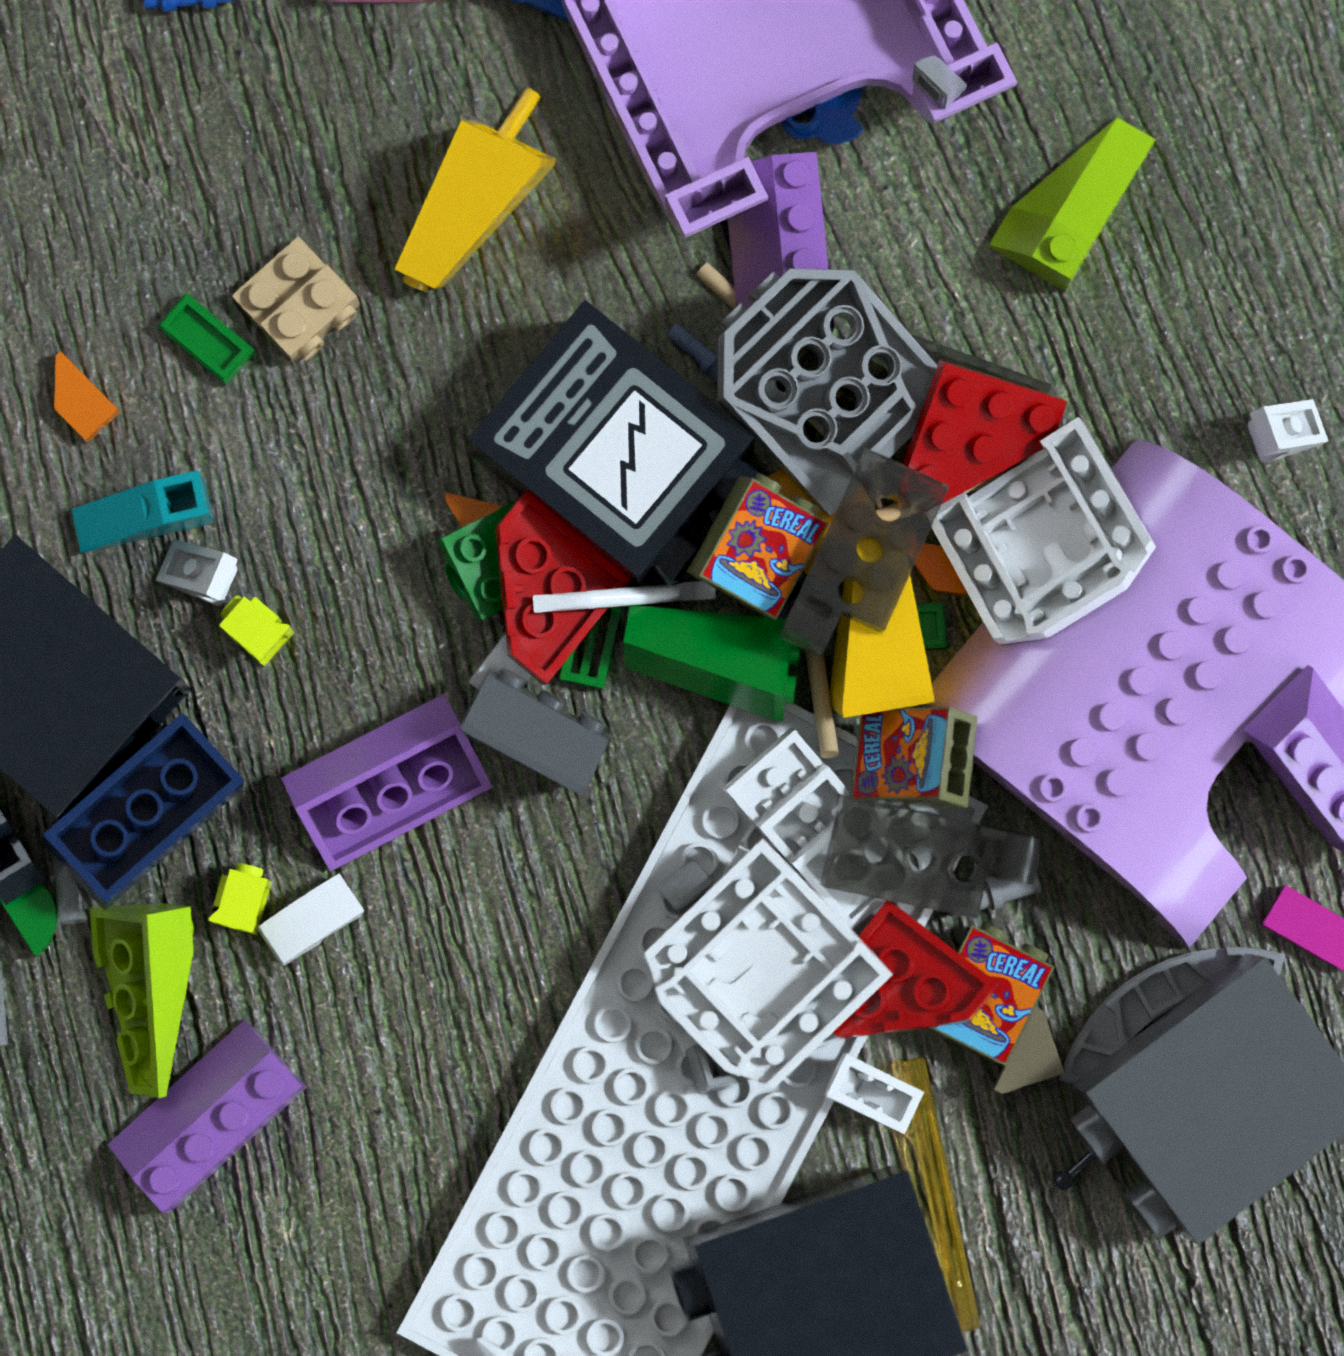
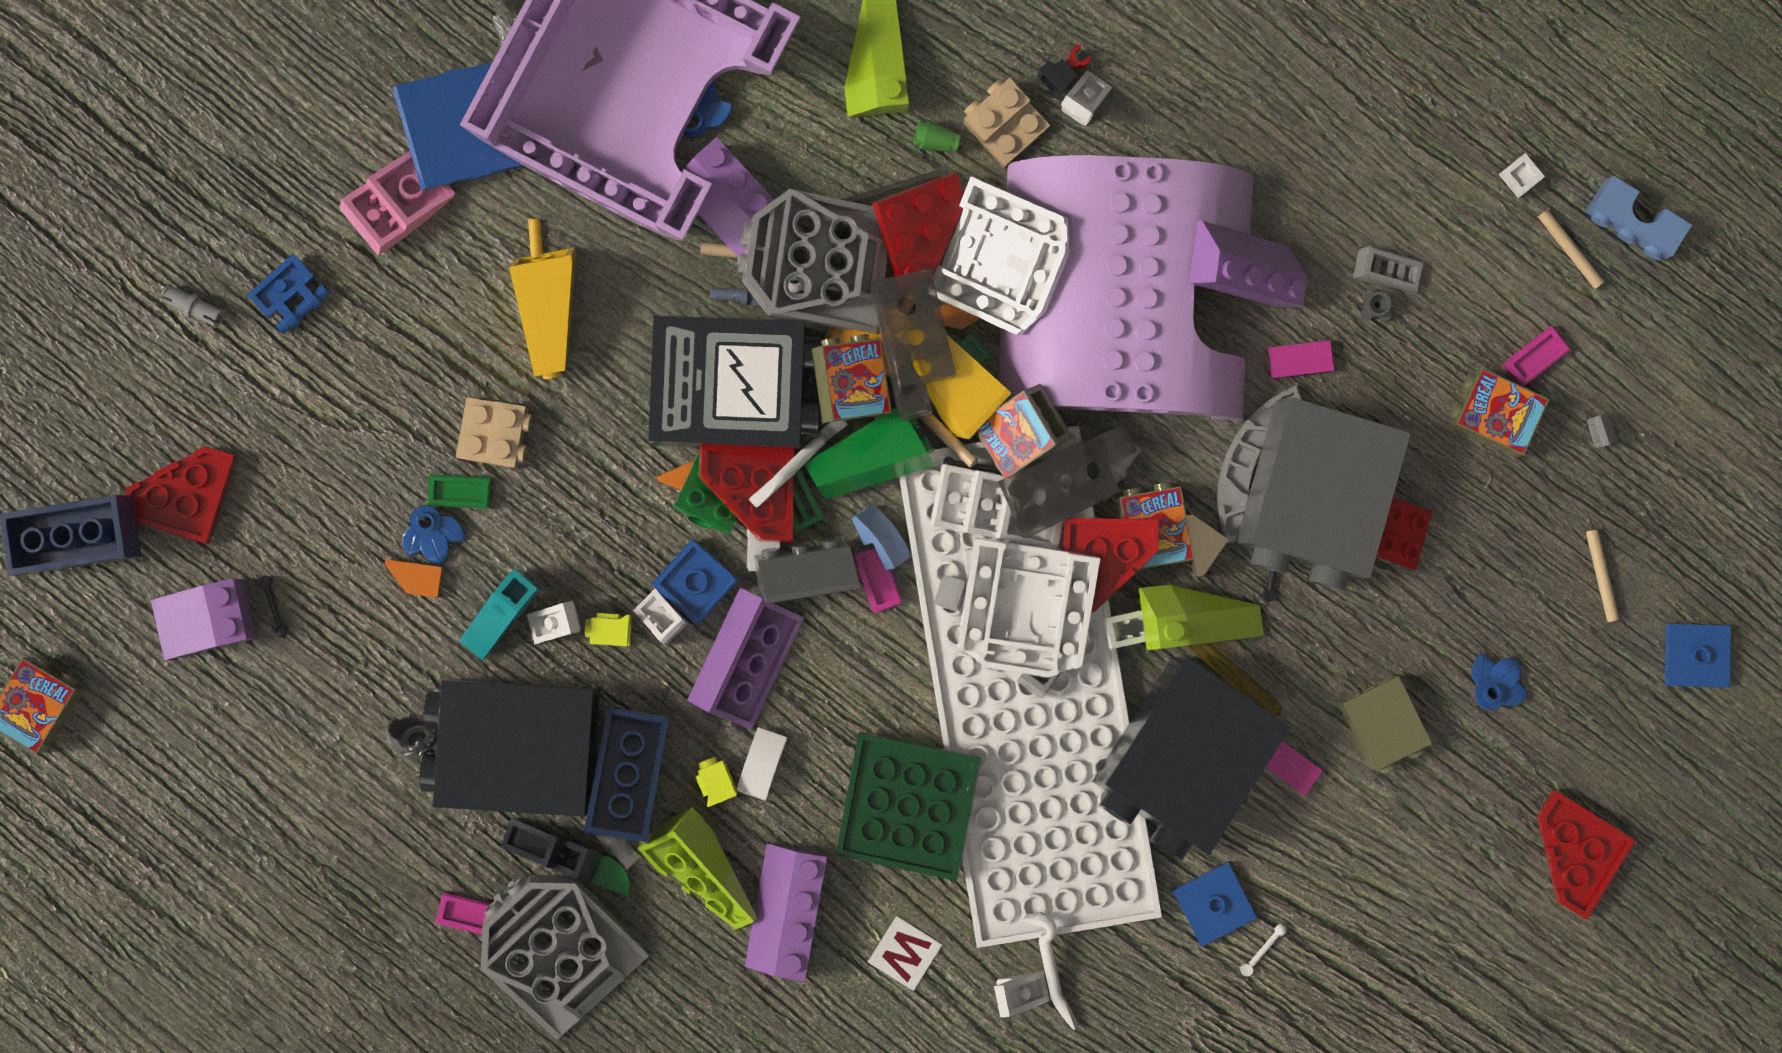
camera: 40 degrees left, 5 degrees up
light grey slope [912,56,967,109] -> none
none -> blue plate [402,505,465,565]
none -> white slope [633,589,689,645]
none -> blue plate [652,538,739,626]
none -> dark green plate [836,732,981,881]
none -> medium blue slope [851,505,912,571]
none -> dark pink tile [853,547,903,613]
none -> white sticker [868,916,942,991]
none -> bright green cone [913,119,960,152]
none -> black hinge [943,456,1002,476]
none -> tan plate [963,78,1050,168]
none -> black piece [1037,45,1091,99]
none -> lime wedge [1139,585,1264,650]
none -> red hinge [1376,497,1432,570]

